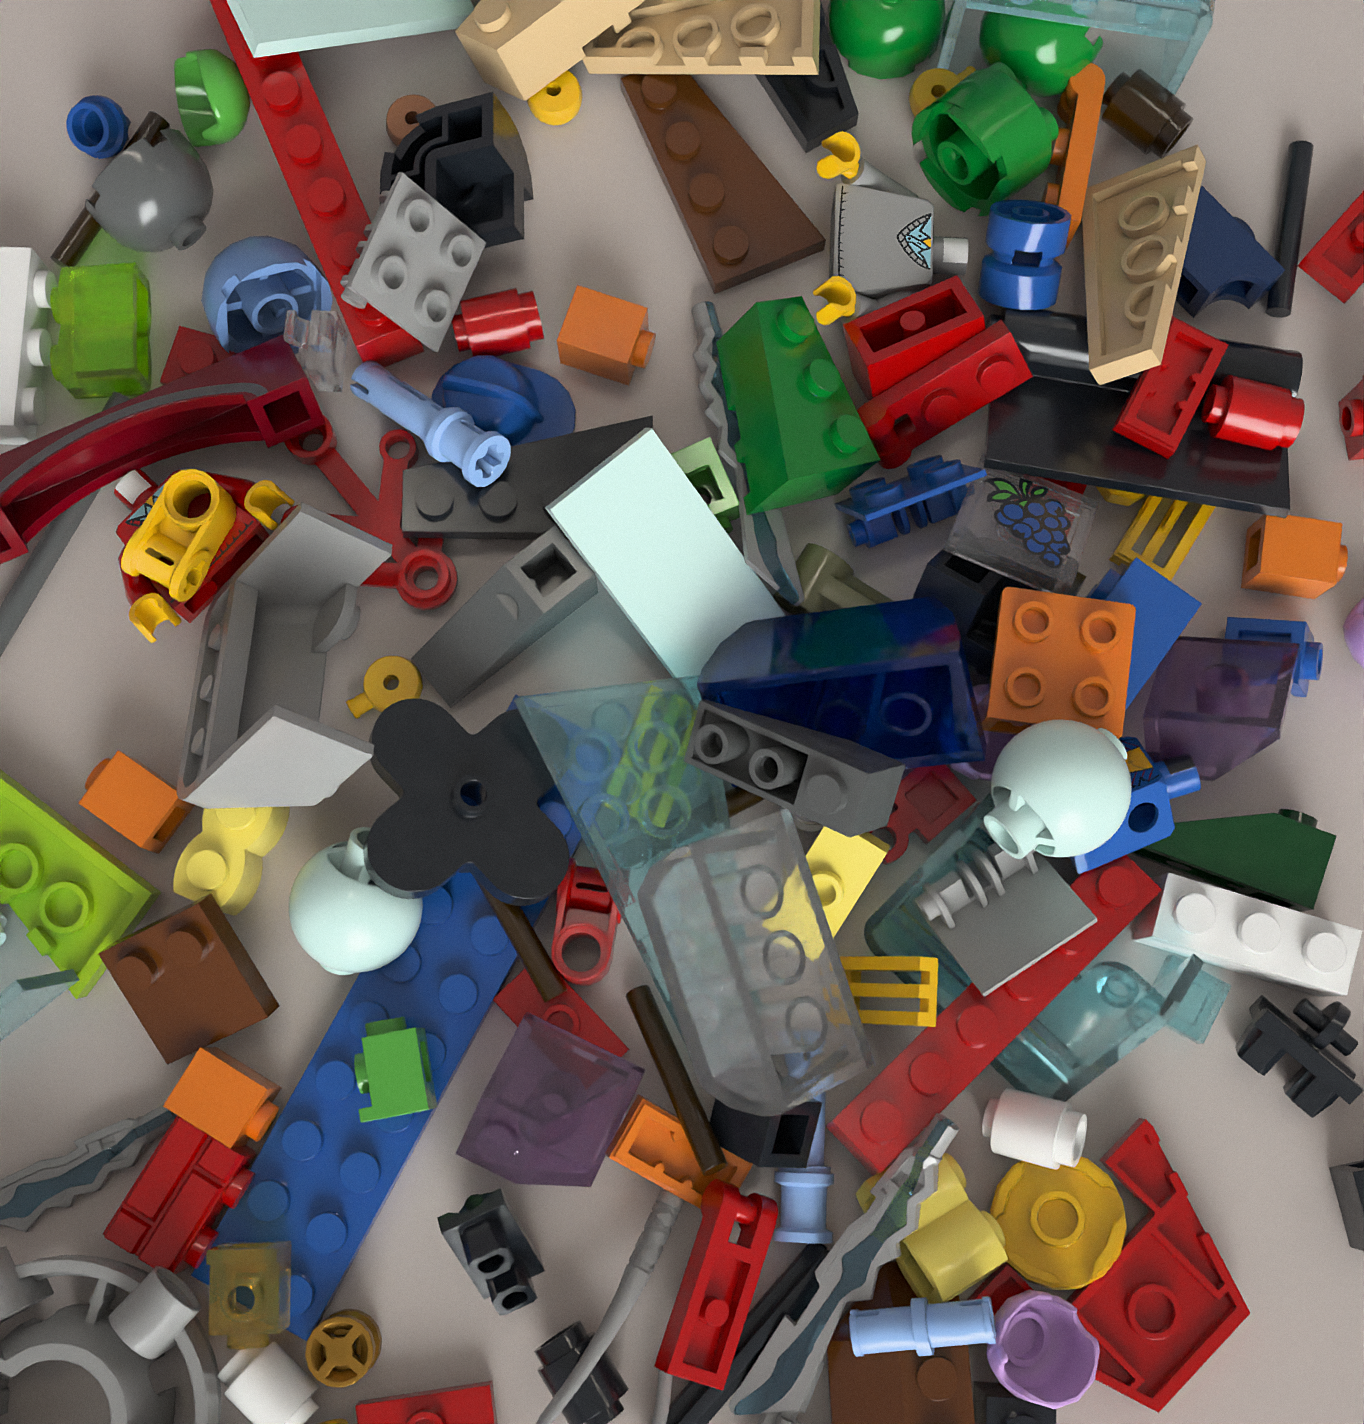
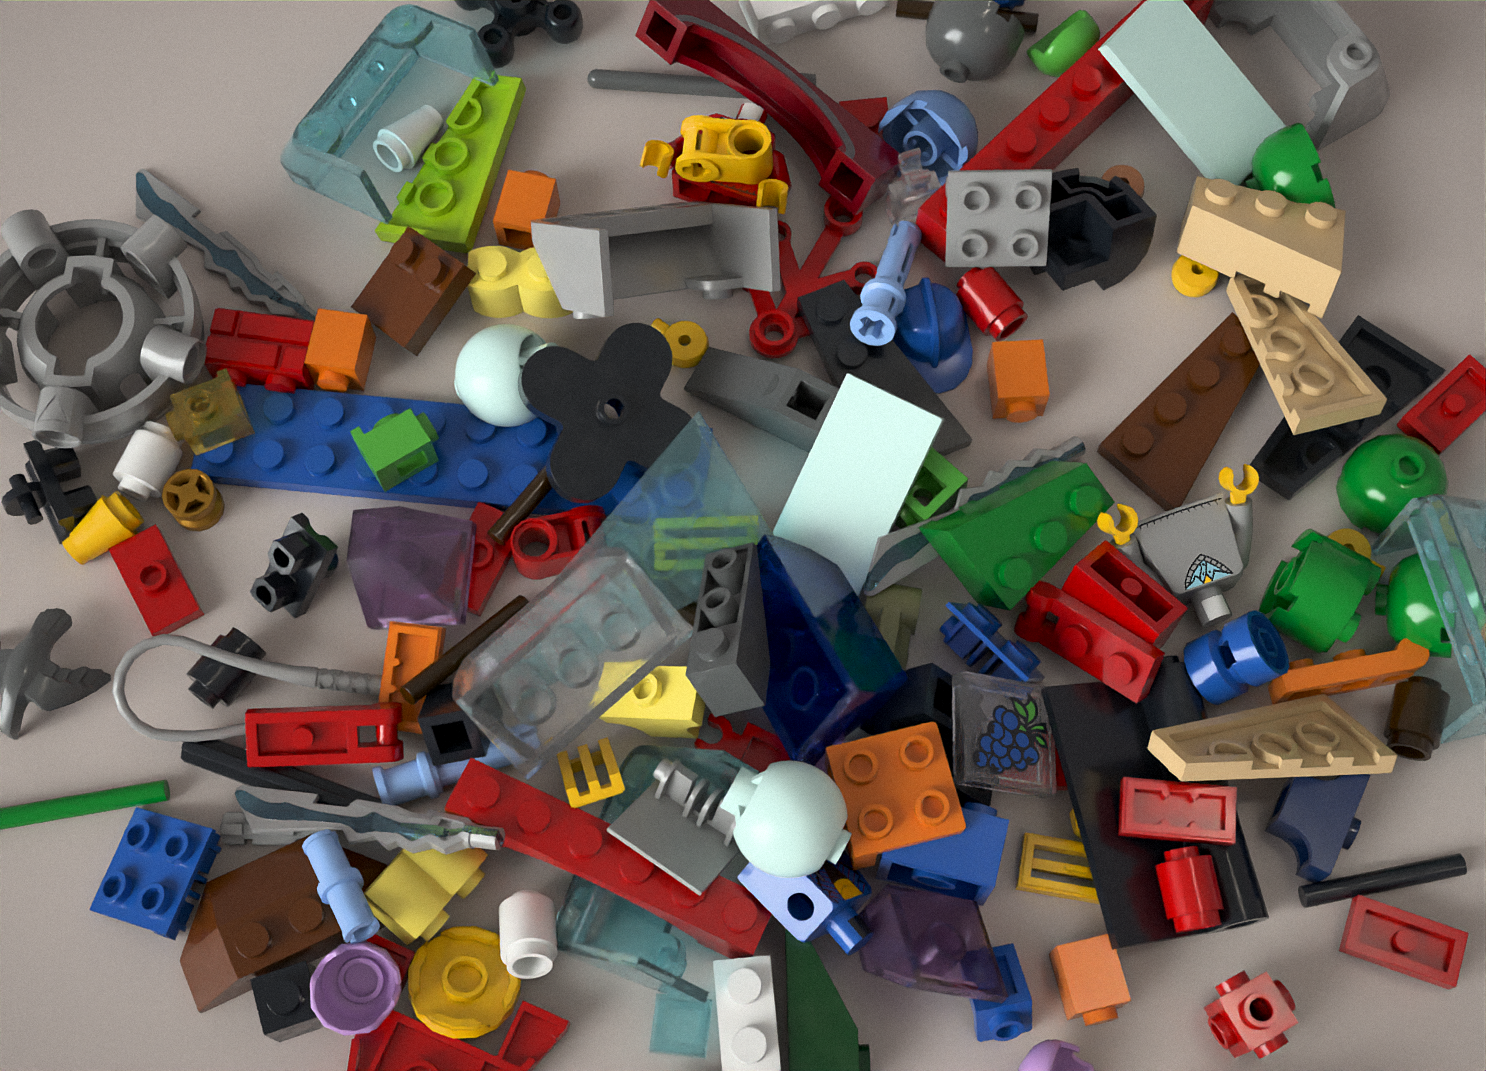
camera: 70 degrees right, 10 degrees down
clear neon green brick [50,262,152,399] -> none

